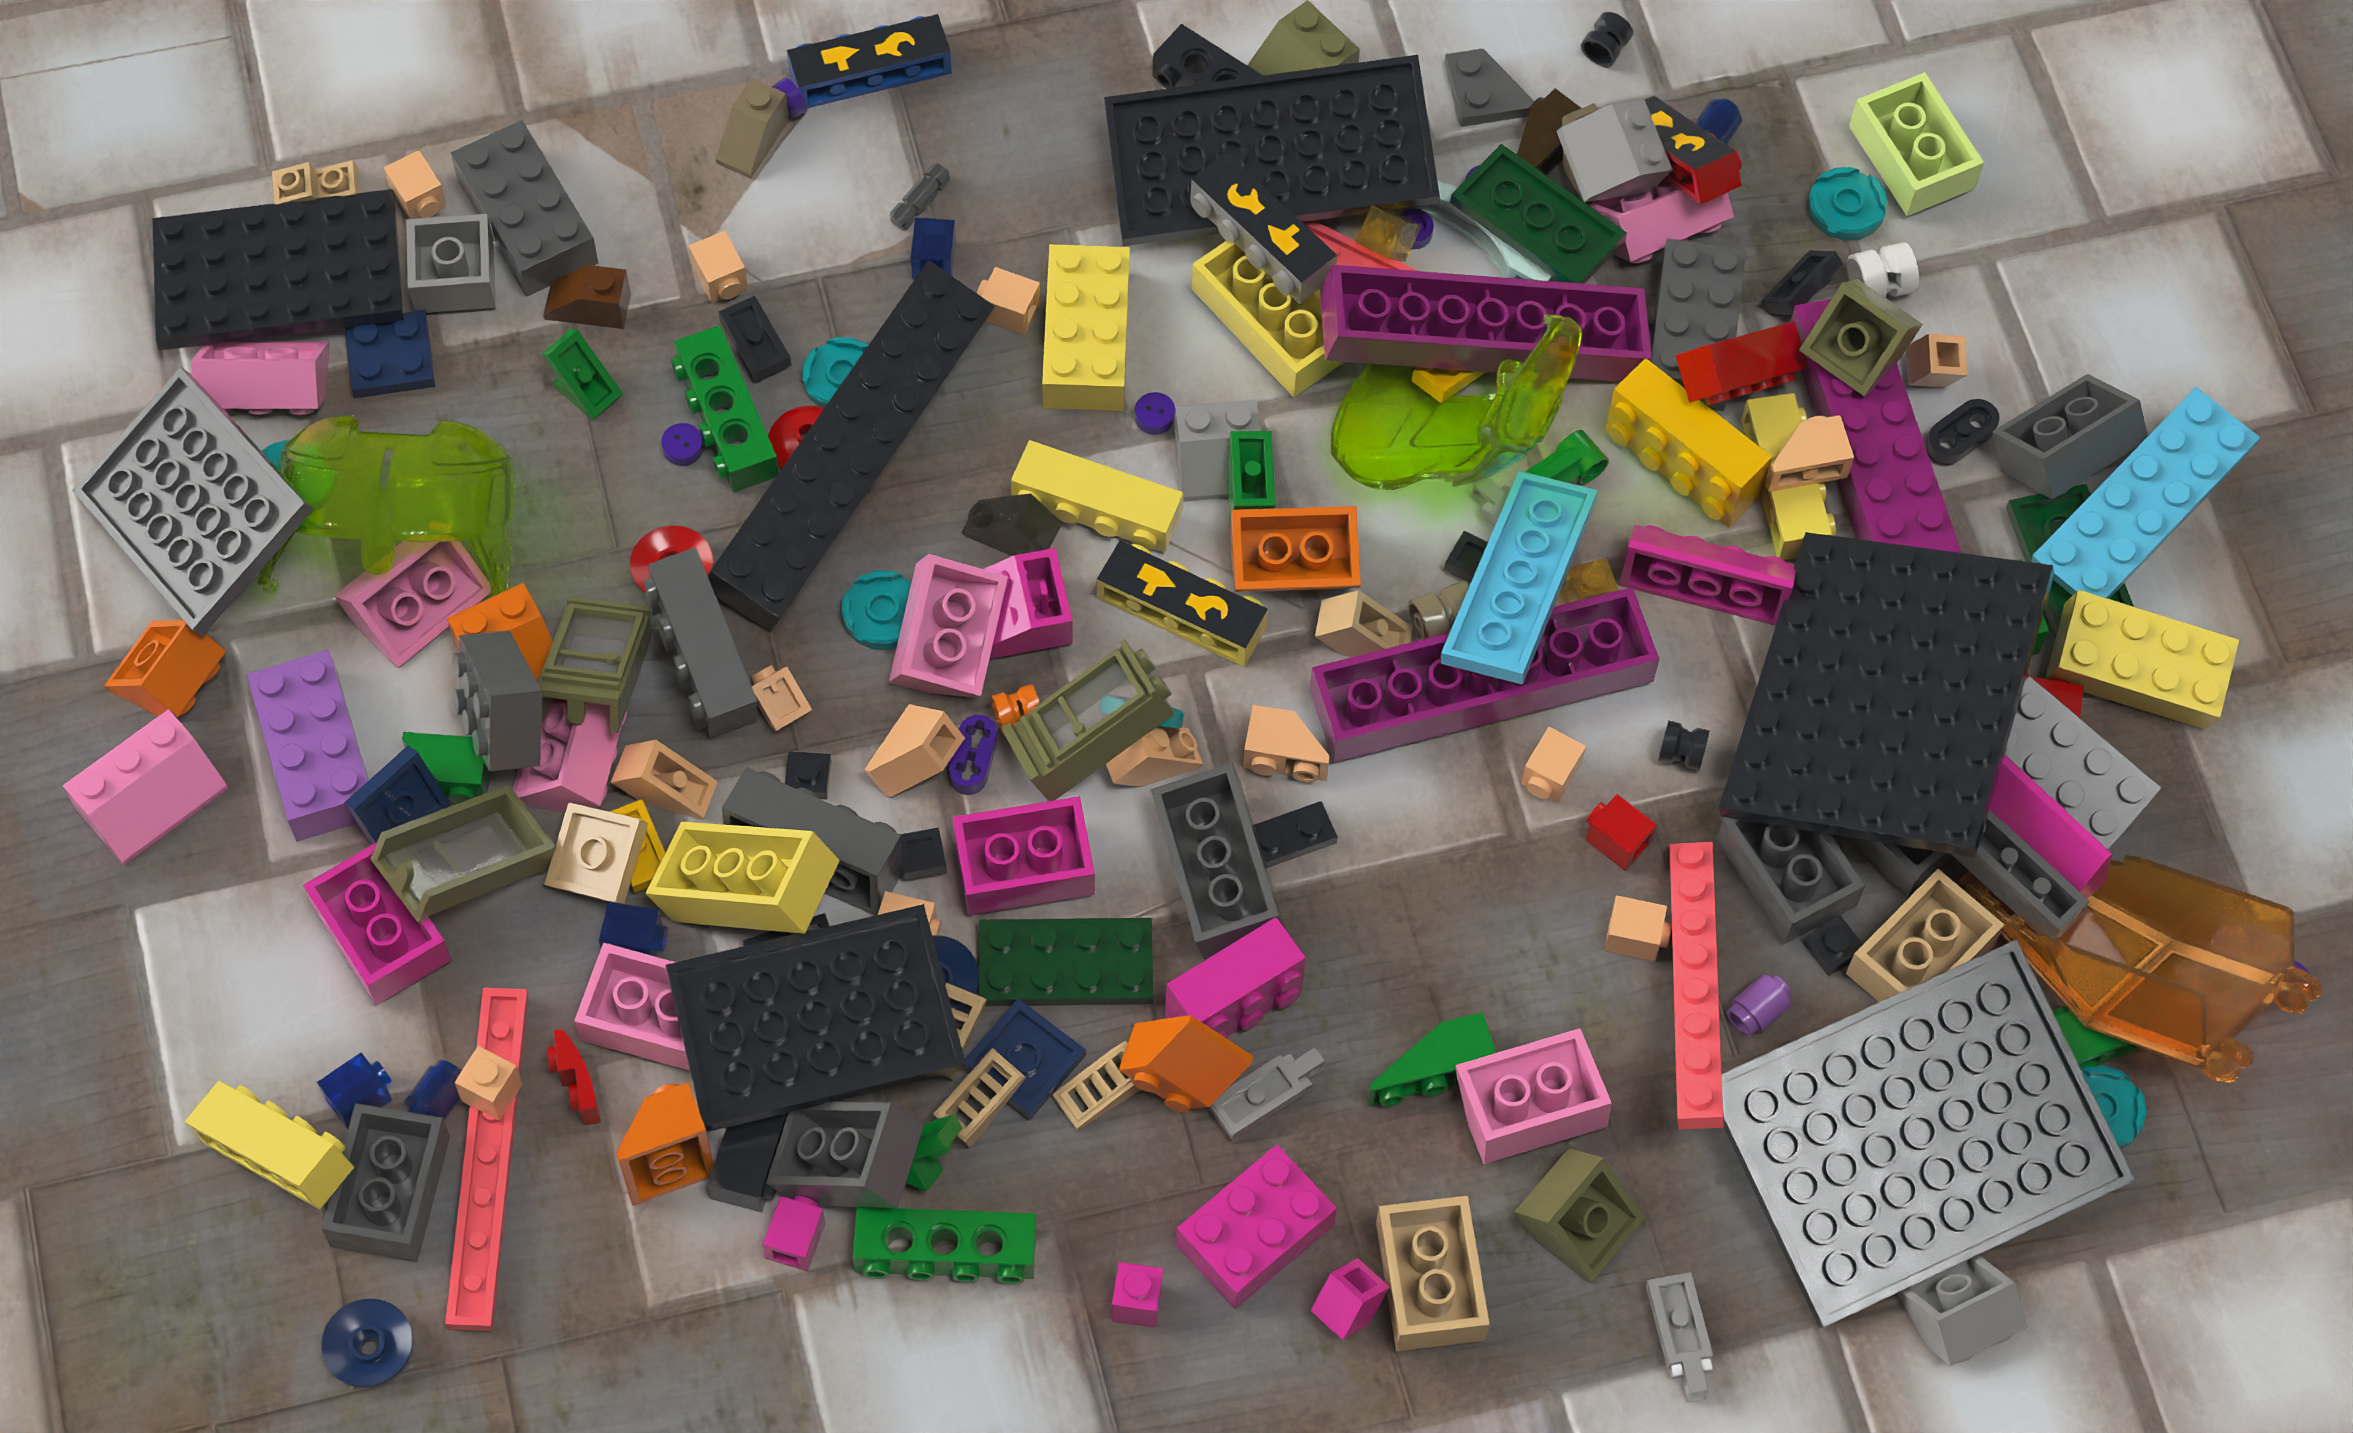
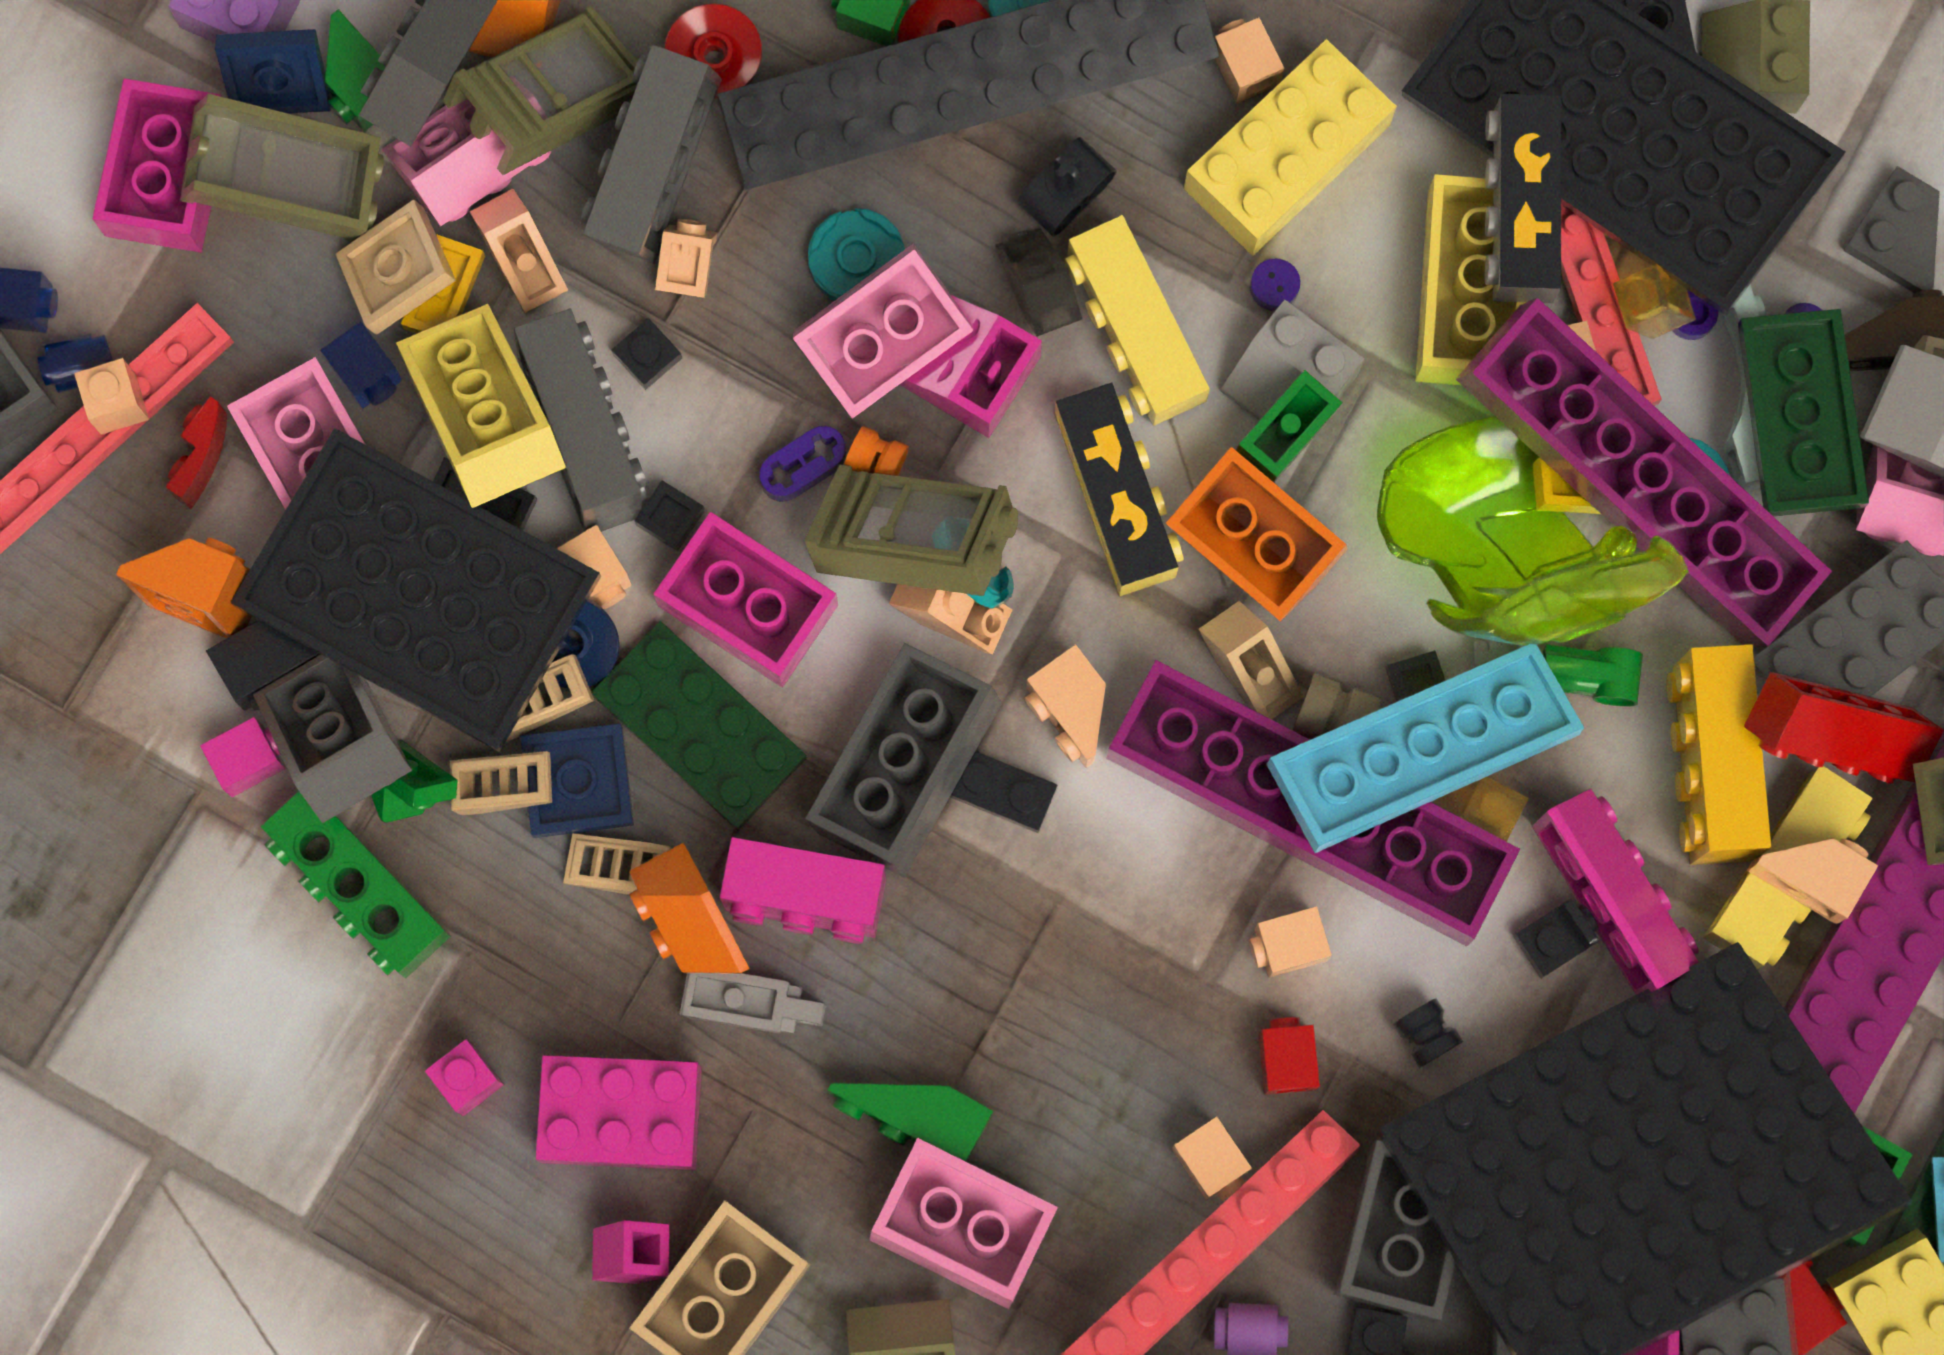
camera: 45 degrees right, 15 degrees up
light nougat slope [864,704,965,797] -> none
none -> black beam [1017,137,1117,237]
none -> black bracket [1513,898,1599,979]

